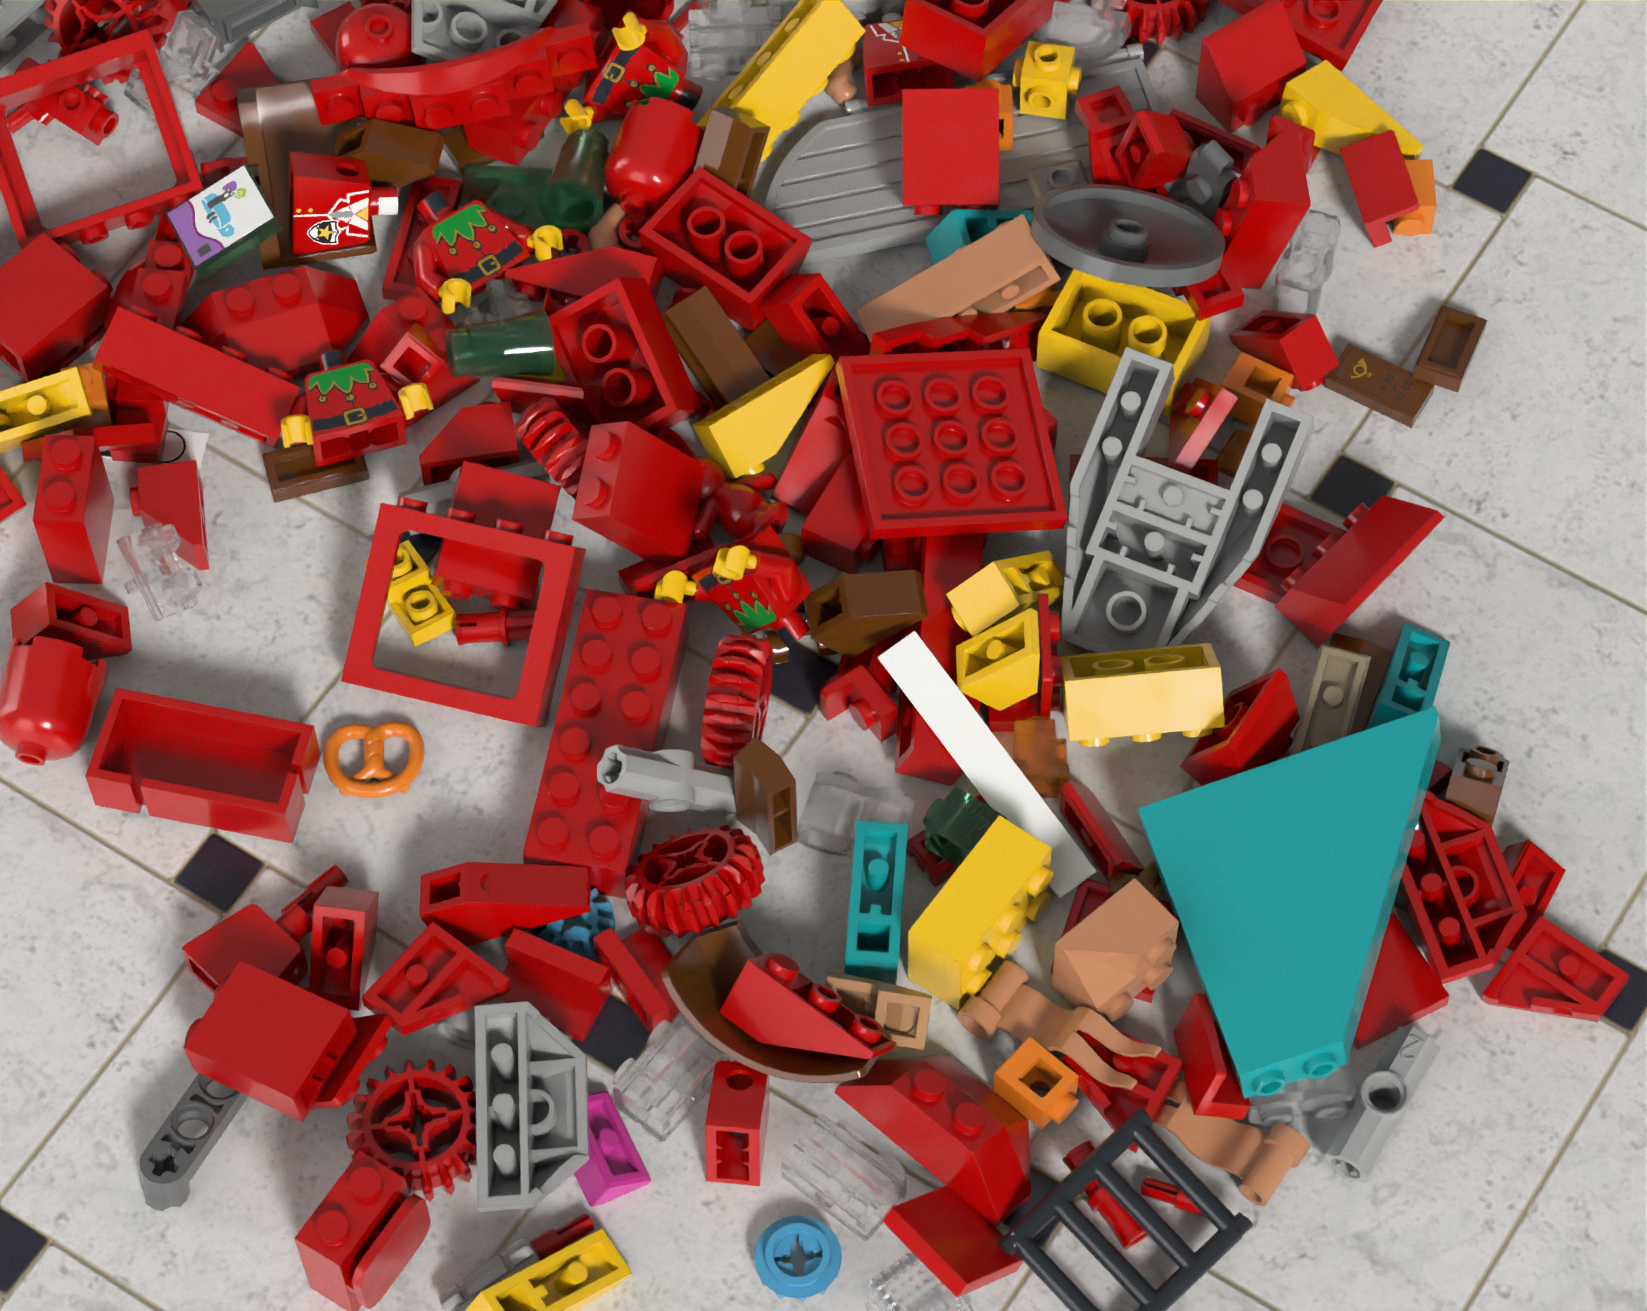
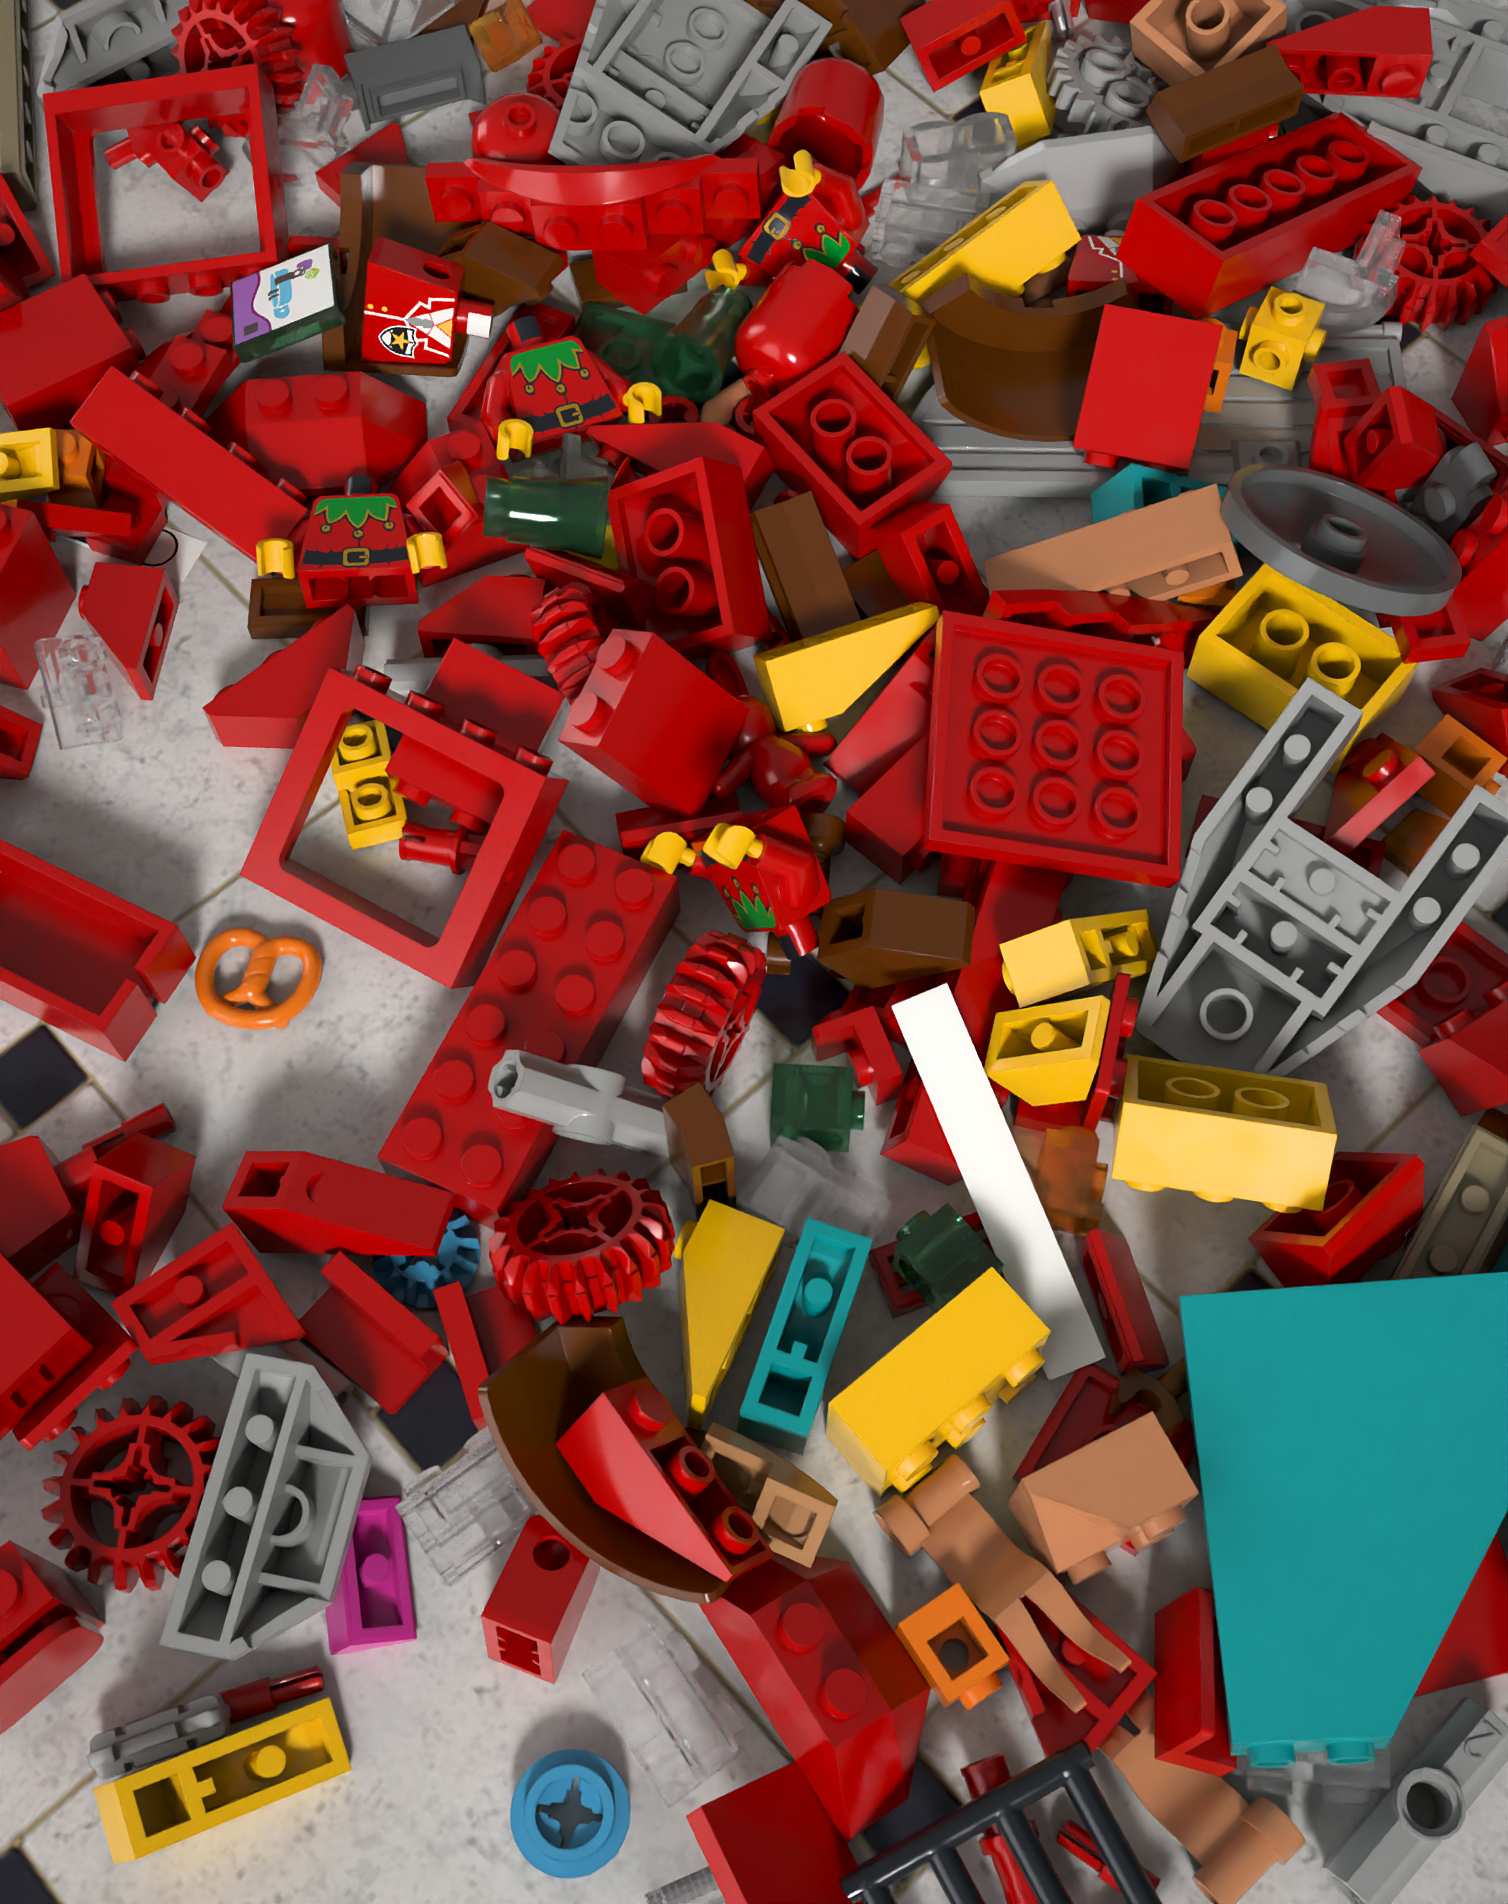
camera: 15 degrees right, 5 degrees up
none -> red slope [202,603,365,749]
none -> yellow slope [673,1199,785,1431]
none -> clear green brick [770,1063,865,1152]
none -> reddish brown panel [919,273,1151,442]

